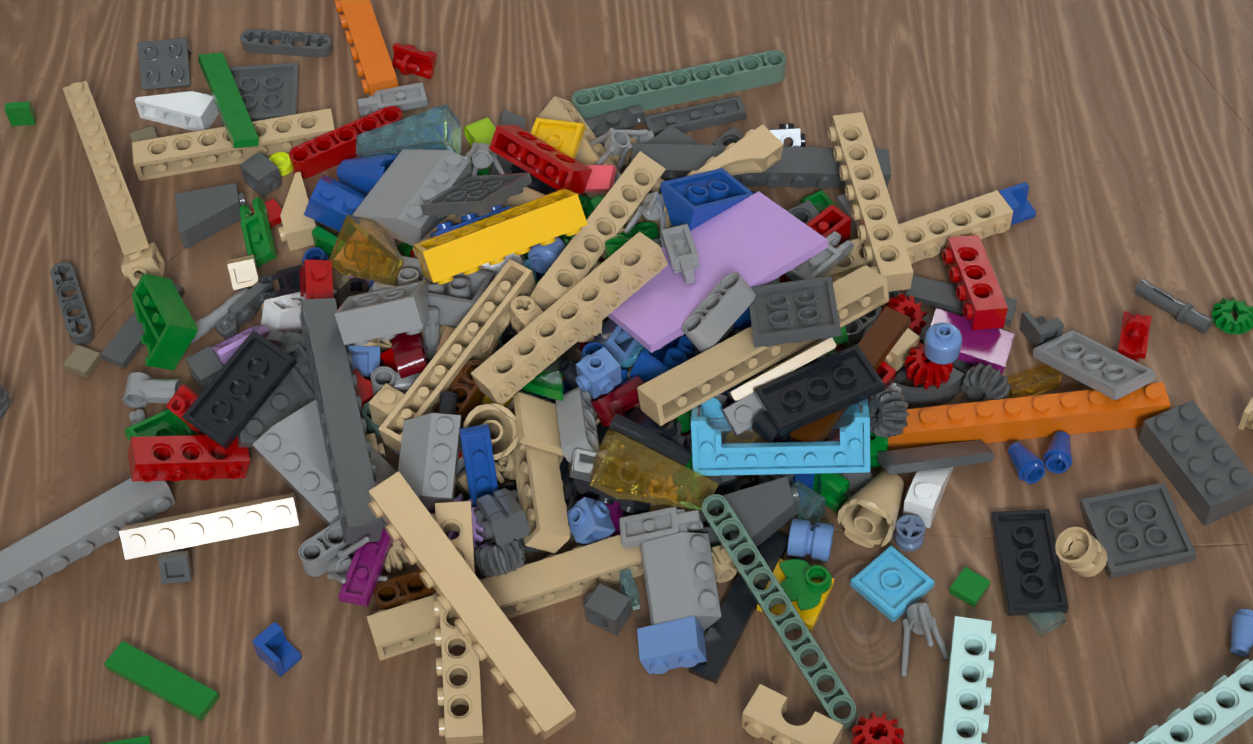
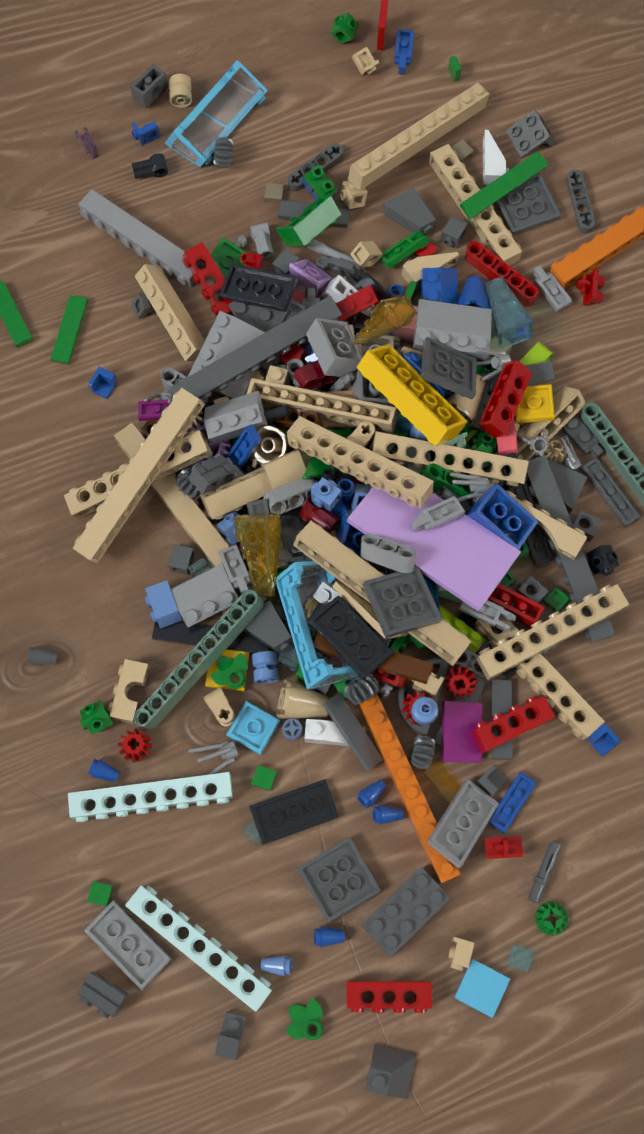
camera: 70 degrees right, 20 degrees up
neon yellow tile [268,152,292,176] -> none
black axle [610,414,691,466] -> none
tan wheel [1055,527,1108,577] -> none
none -> tan piece [203,687,236,727]
none -> green hips [301,165,338,201]
none -> blue cone [314,926,345,948]
none -> blue tile [488,772,537,834]

